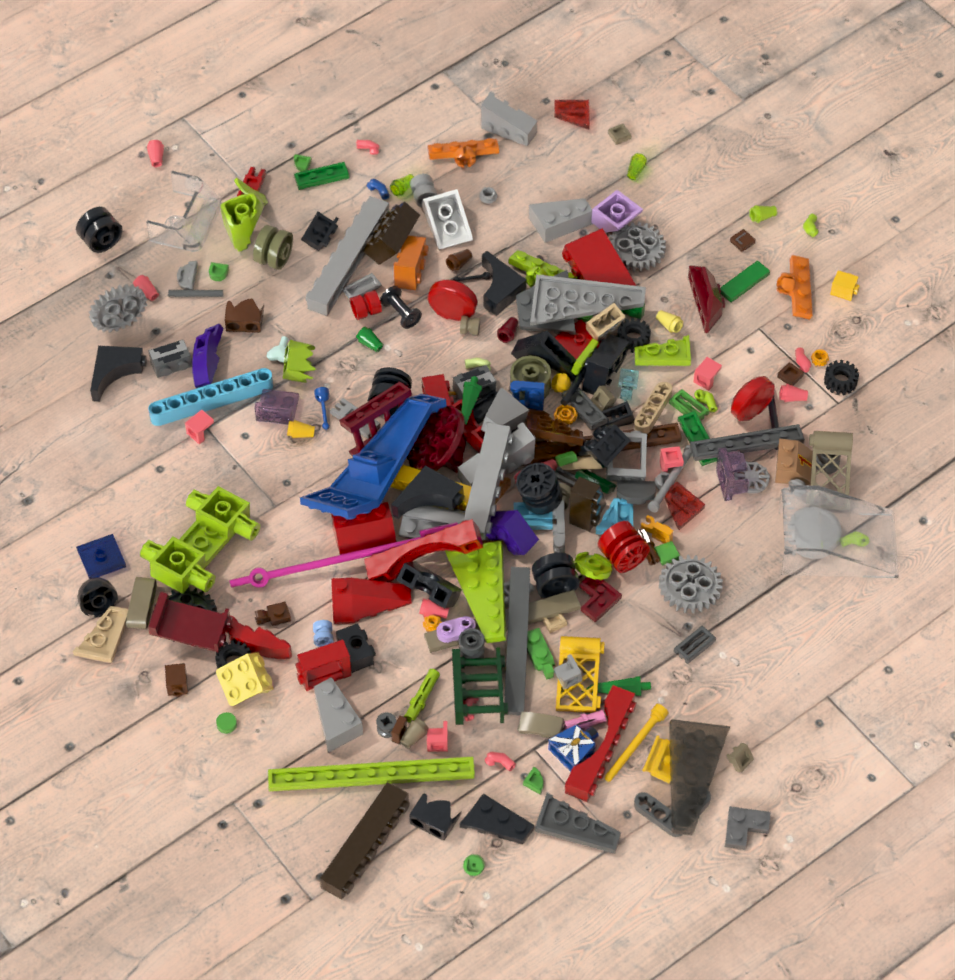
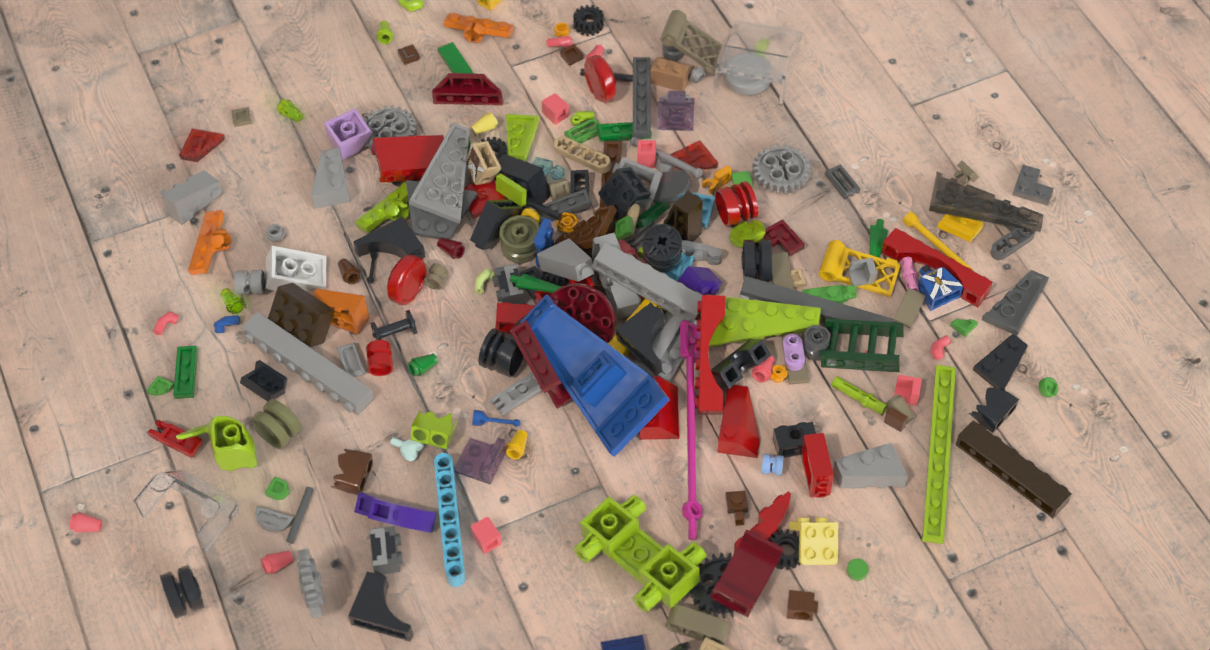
camera: 75 degrees left, 0 degrees up
dark grey wheel [376,712,396,738] -> none

